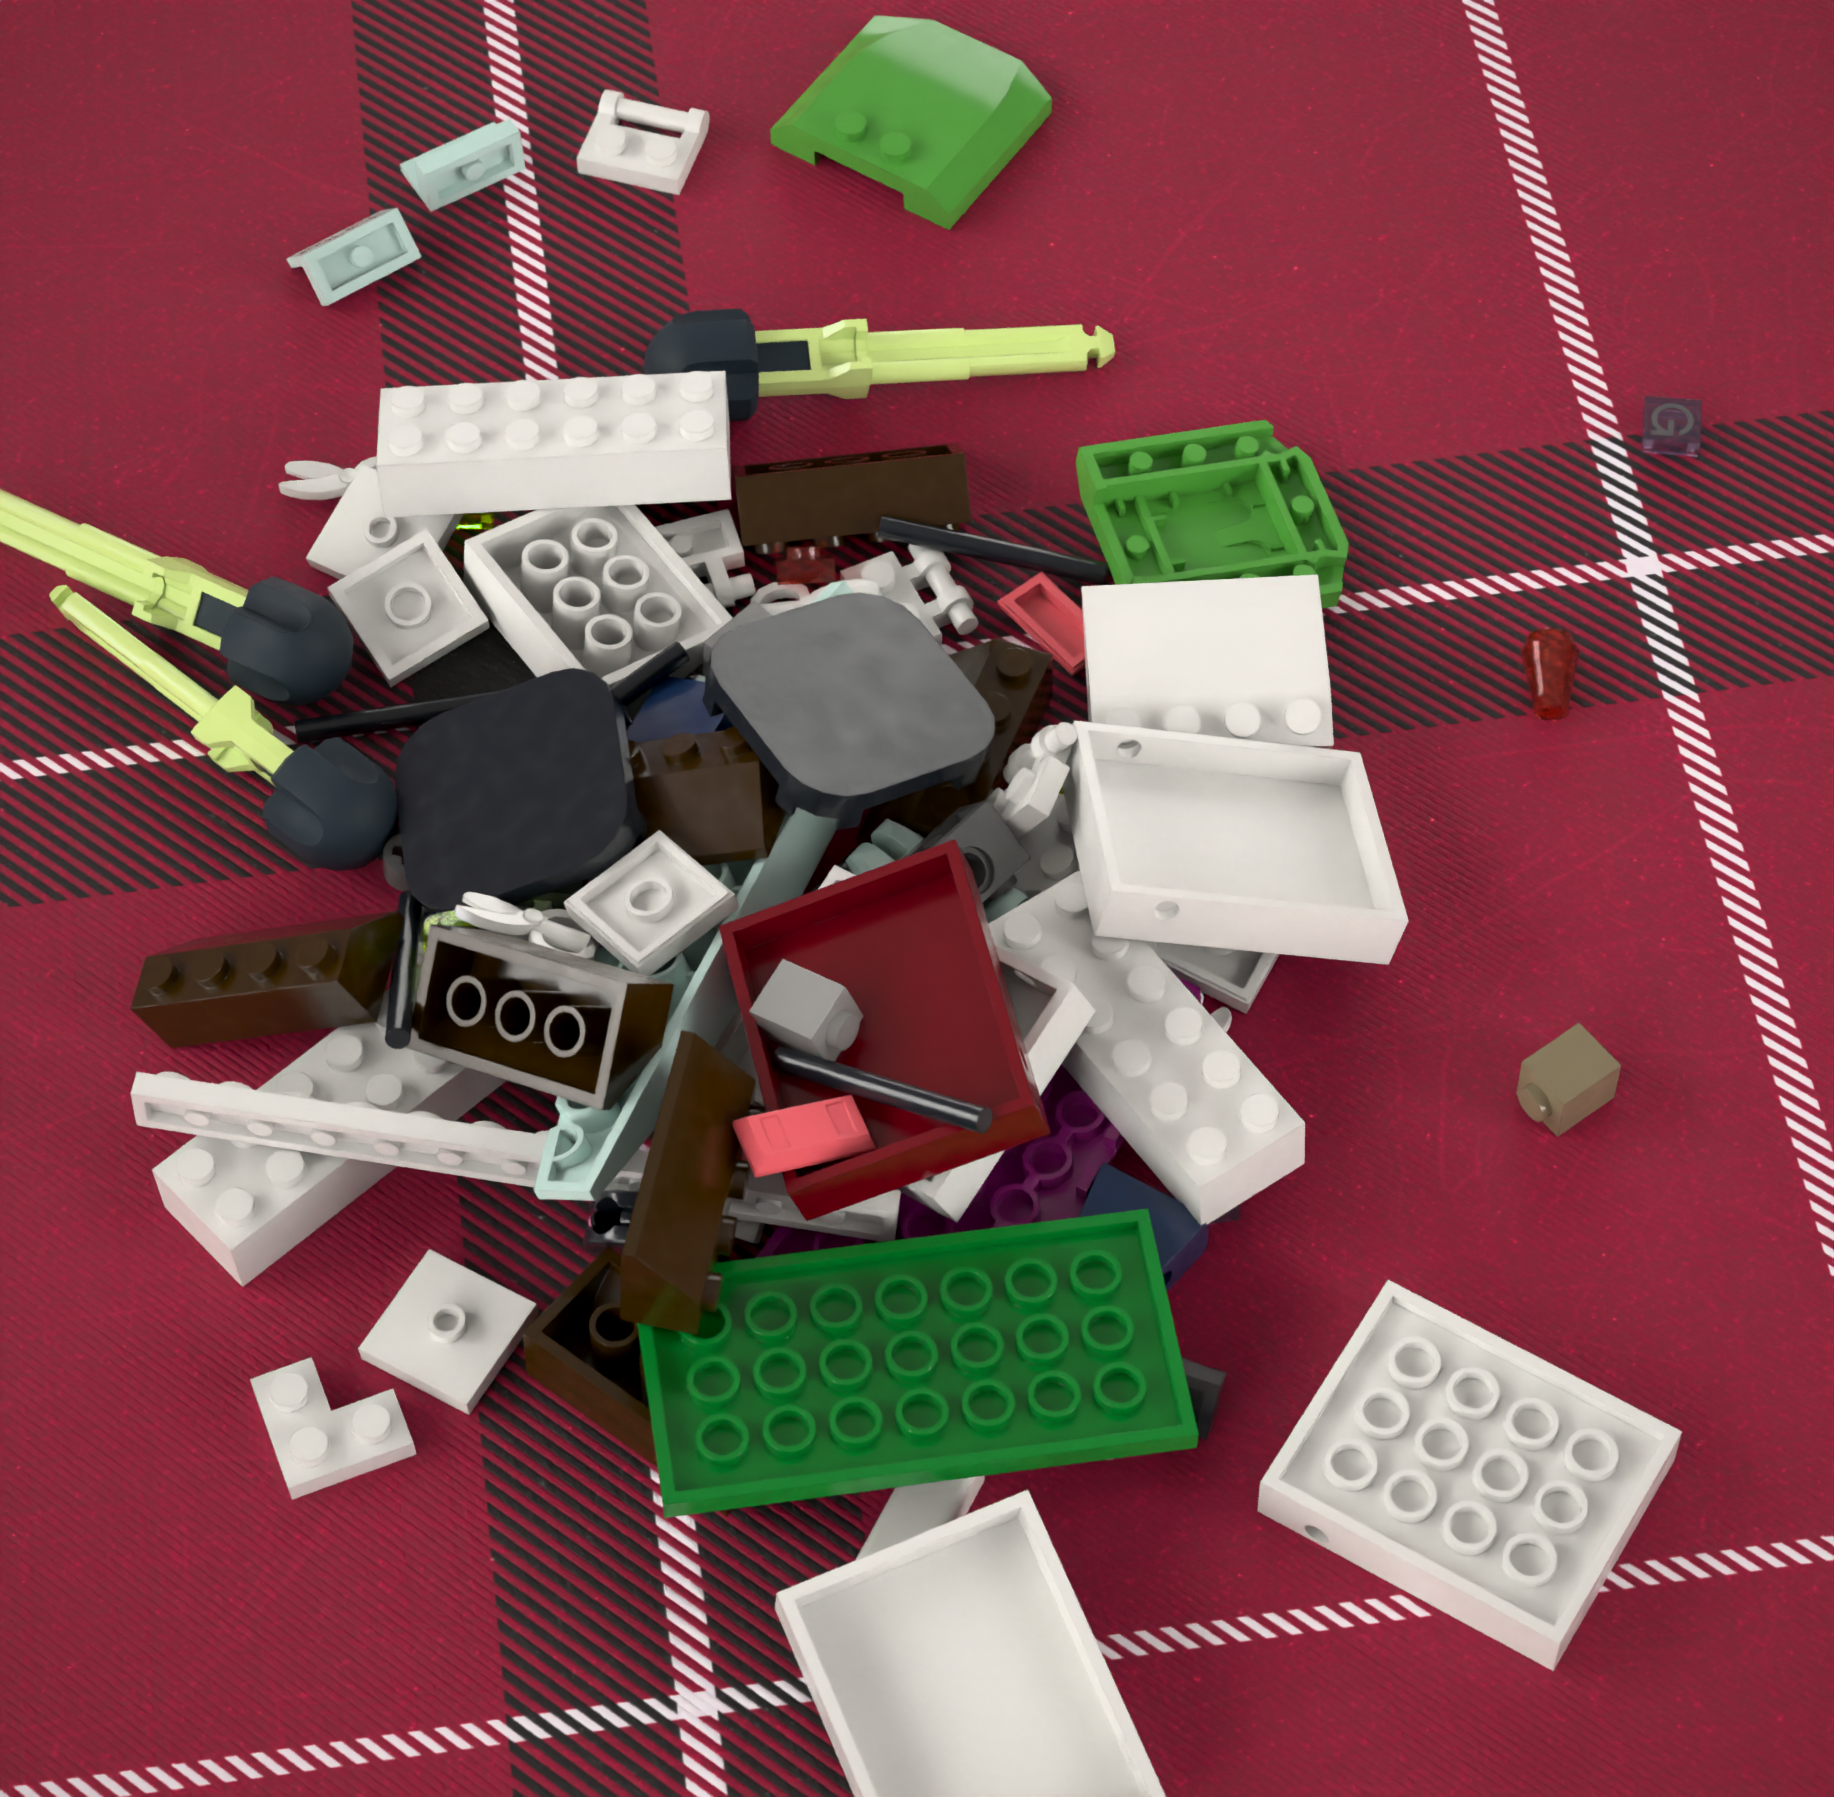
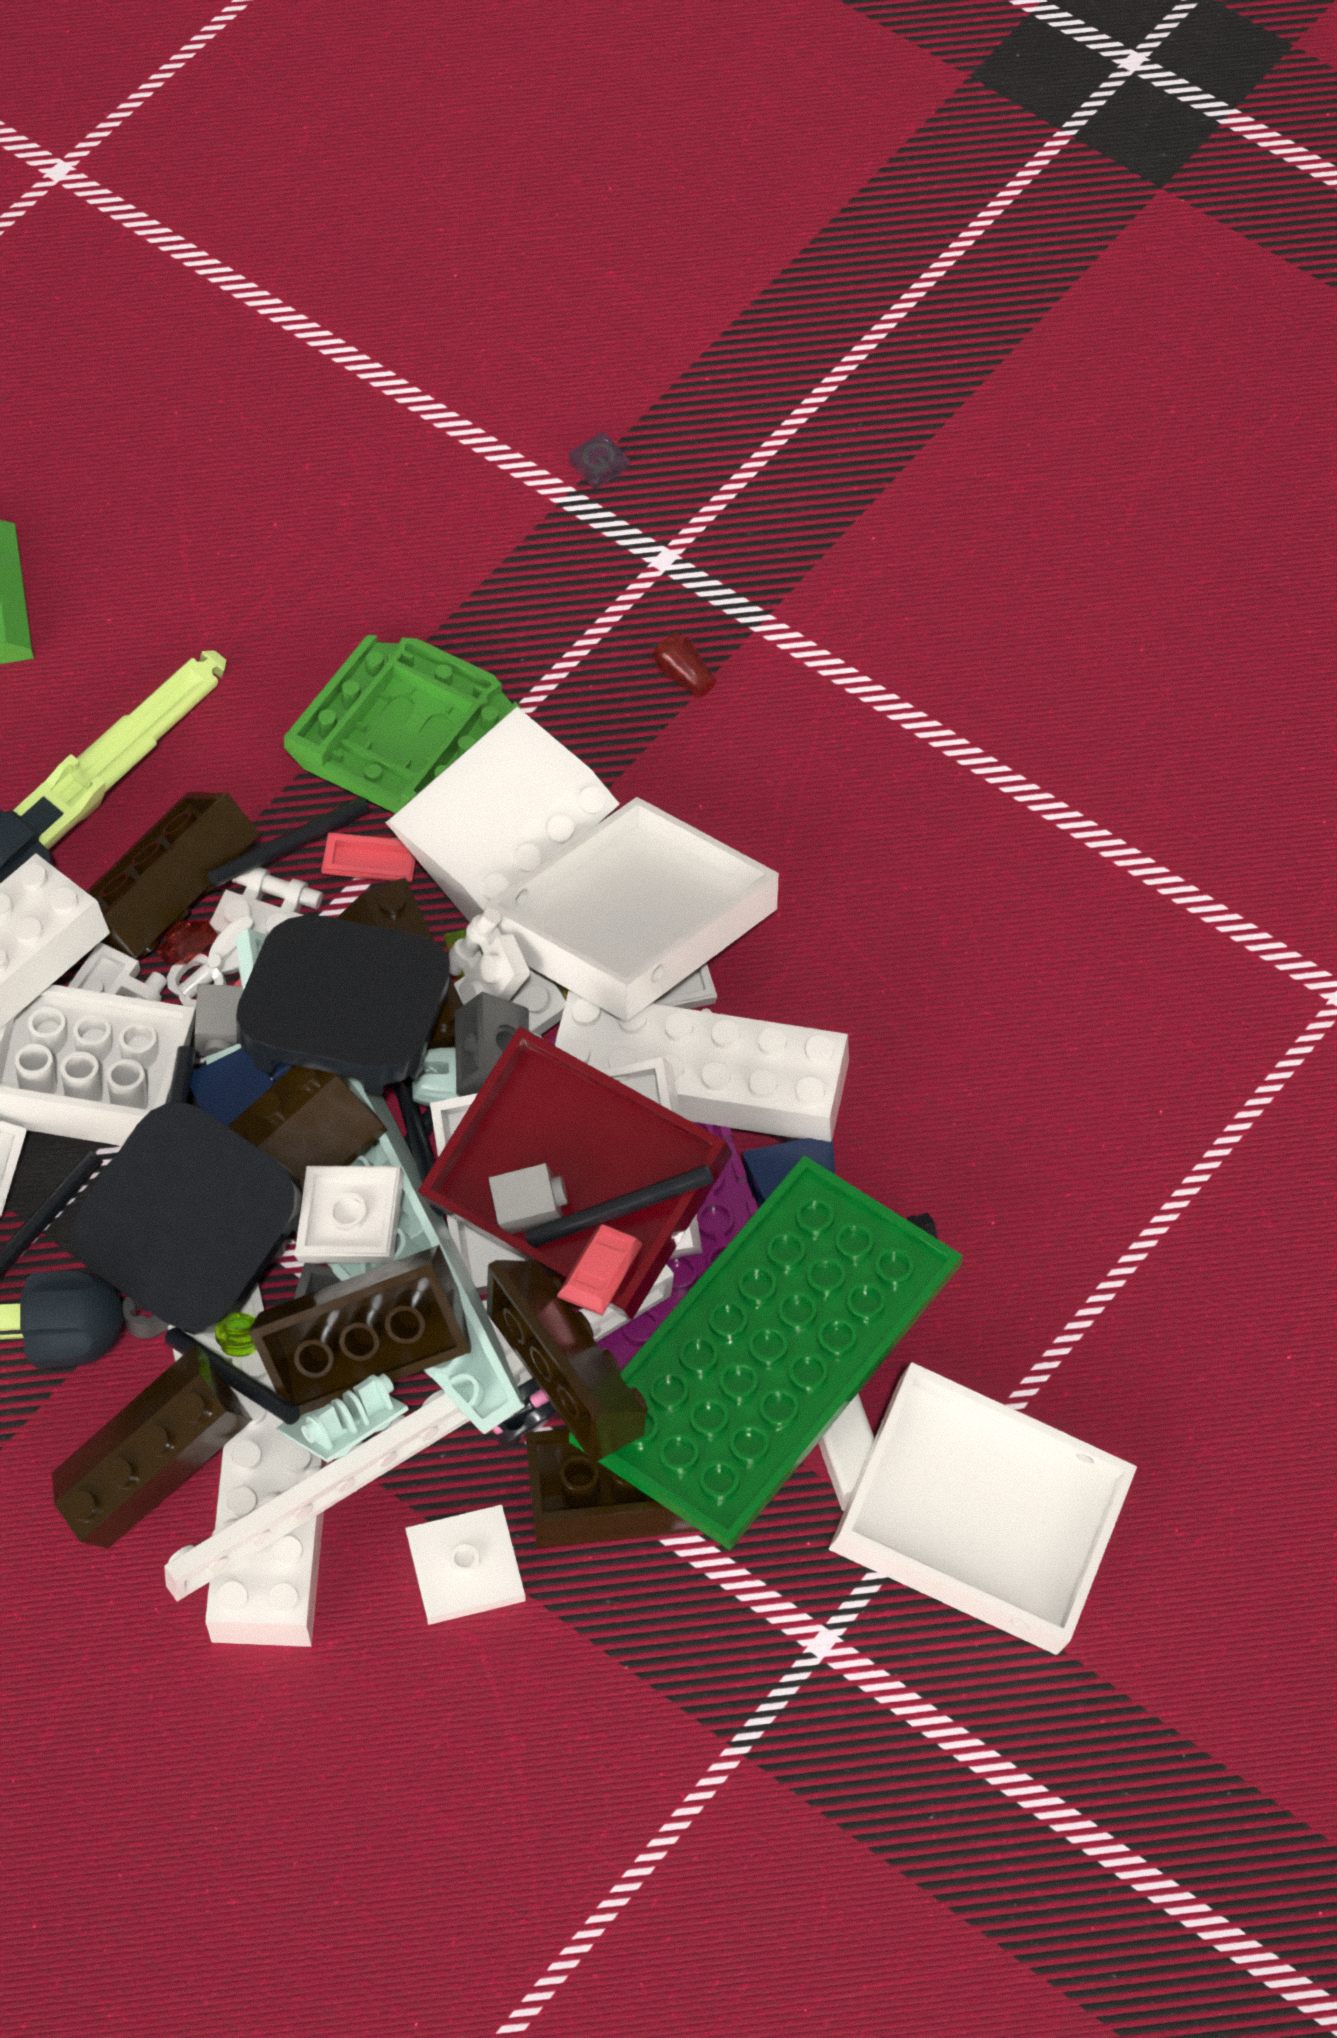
camera: 45 degrees left, 5 degrees up
white plate [250,1357,416,1500] -> none
white piece [455,892,601,960] -> none
white piece [1257,1280,1682,1671] -> none
dark tan brick [1516,1023,1621,1137] -> none
none -> light aqua hinge [276,1374,409,1463]

